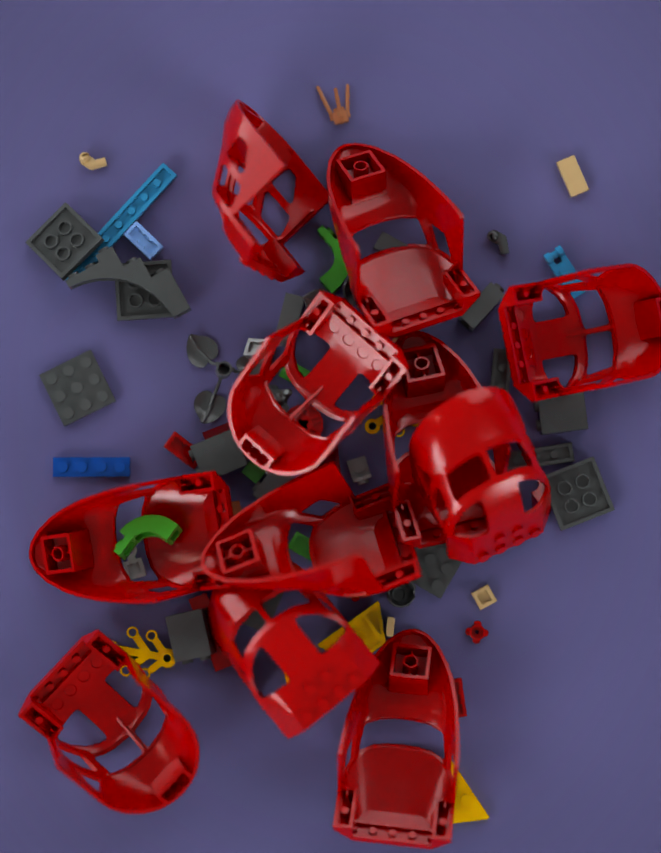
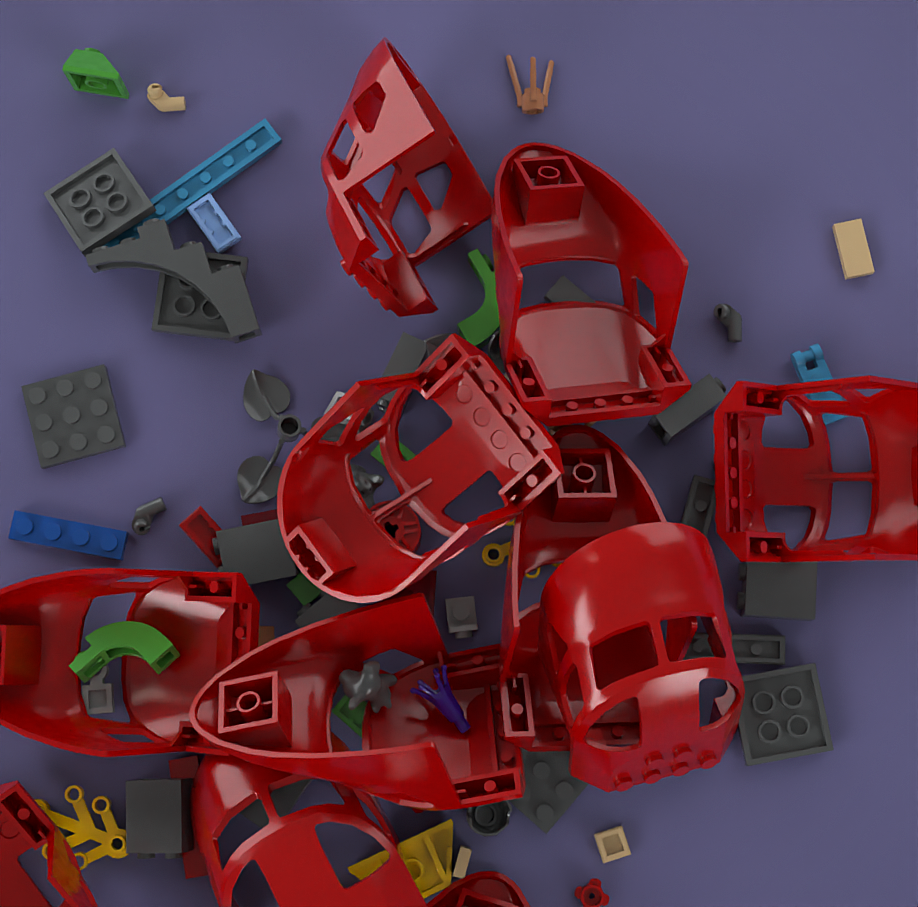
camera: 10 degrees right, 5 degrees down
none -> bright green slope [62,48,129,99]
none -> dark grey arm [132,497,167,535]
none -> dark grey animal [339,661,398,713]
none -> dark purple piece [410,665,471,733]

